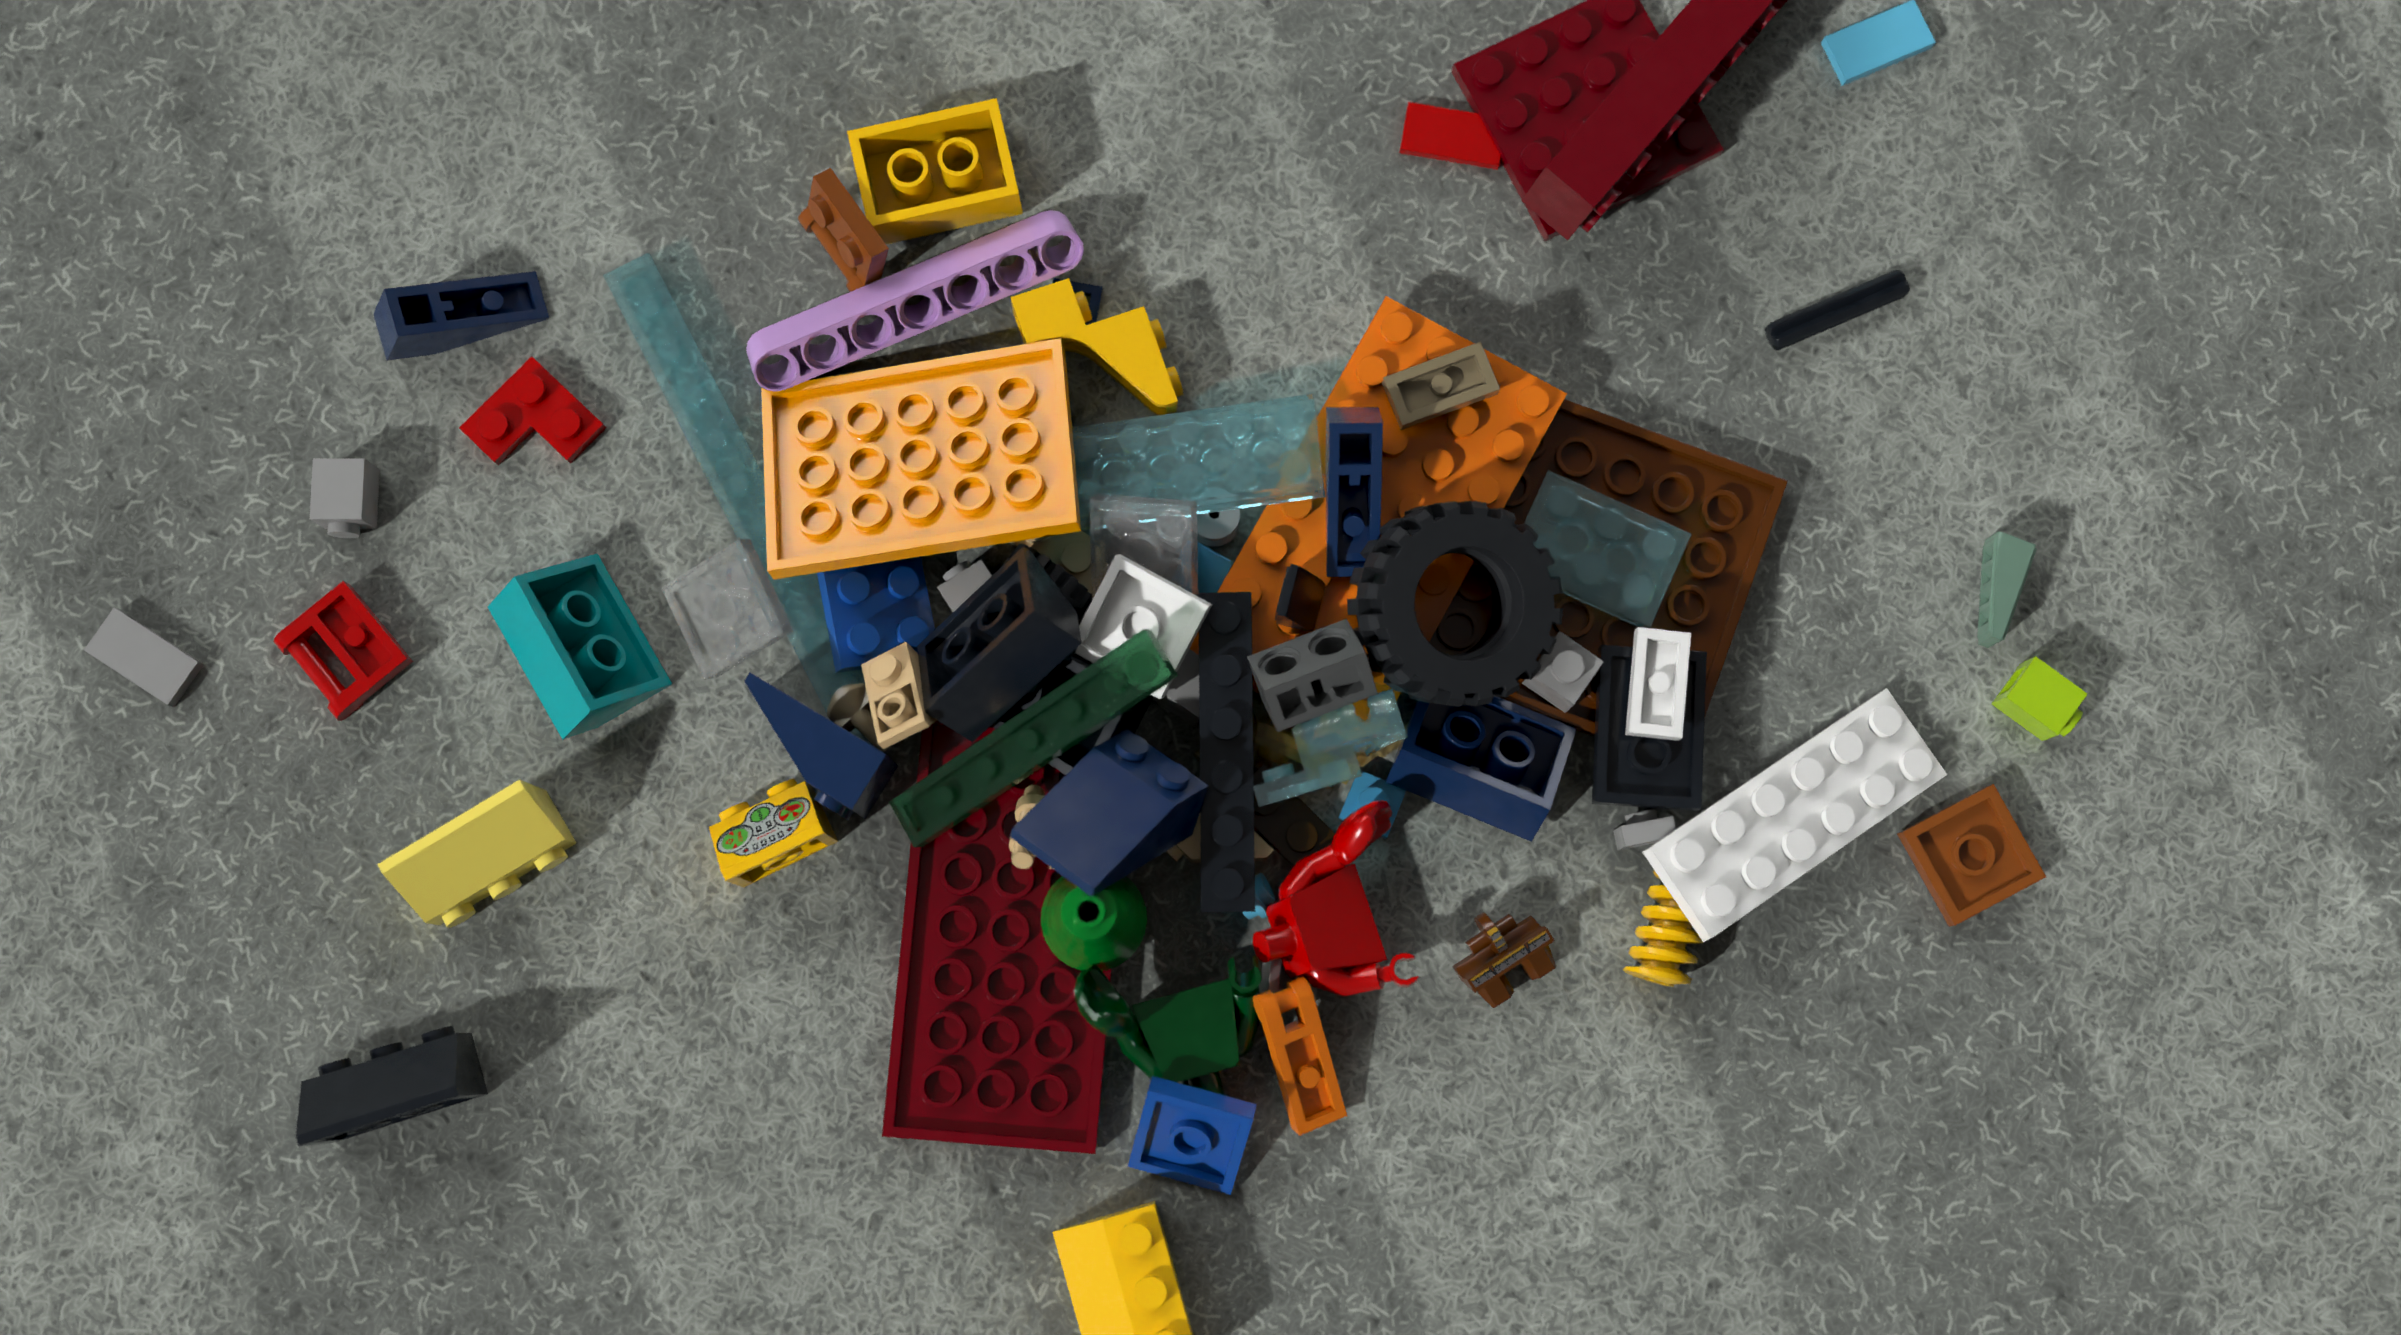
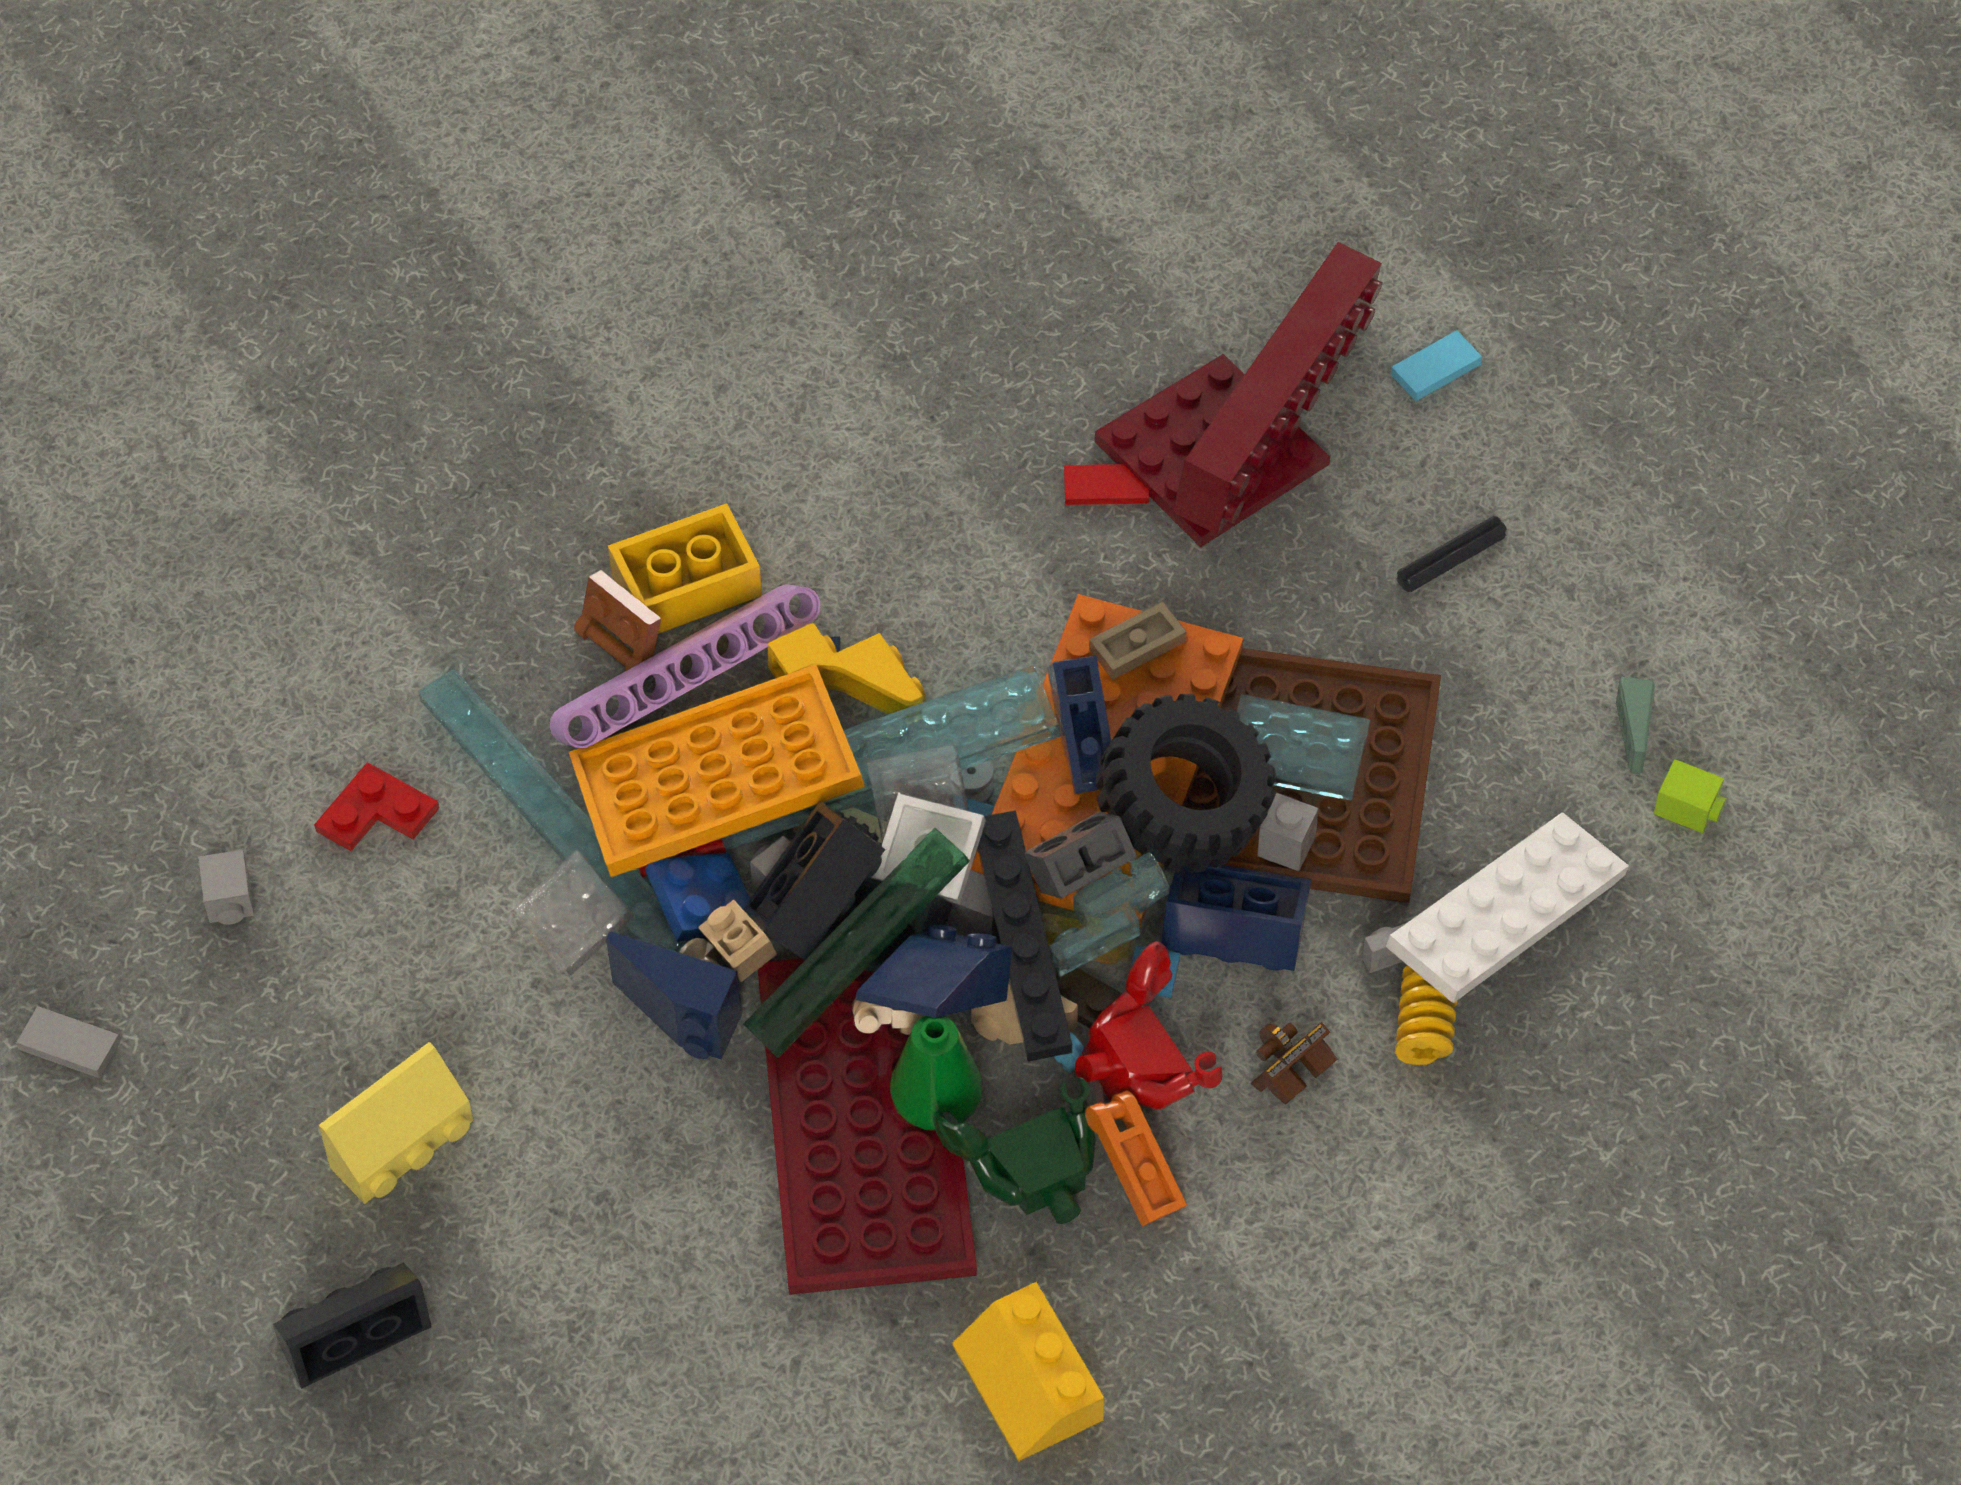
camera: 10 degrees left, 25 degrees down
red plate [273,581,413,721] -> none
dark blue slope [373,271,549,361] -> none
teal slope [488,553,672,740] -> none
yellow slope [709,779,838,888] -> none
blue plate [1128,1076,1257,1195] -> none
black slope [1274,564,1325,632] -> none
black plate [1592,645,1707,811] -> none
white plate [1625,627,1691,741] -> none
dark orange plate [1897,784,2046,927] -> none

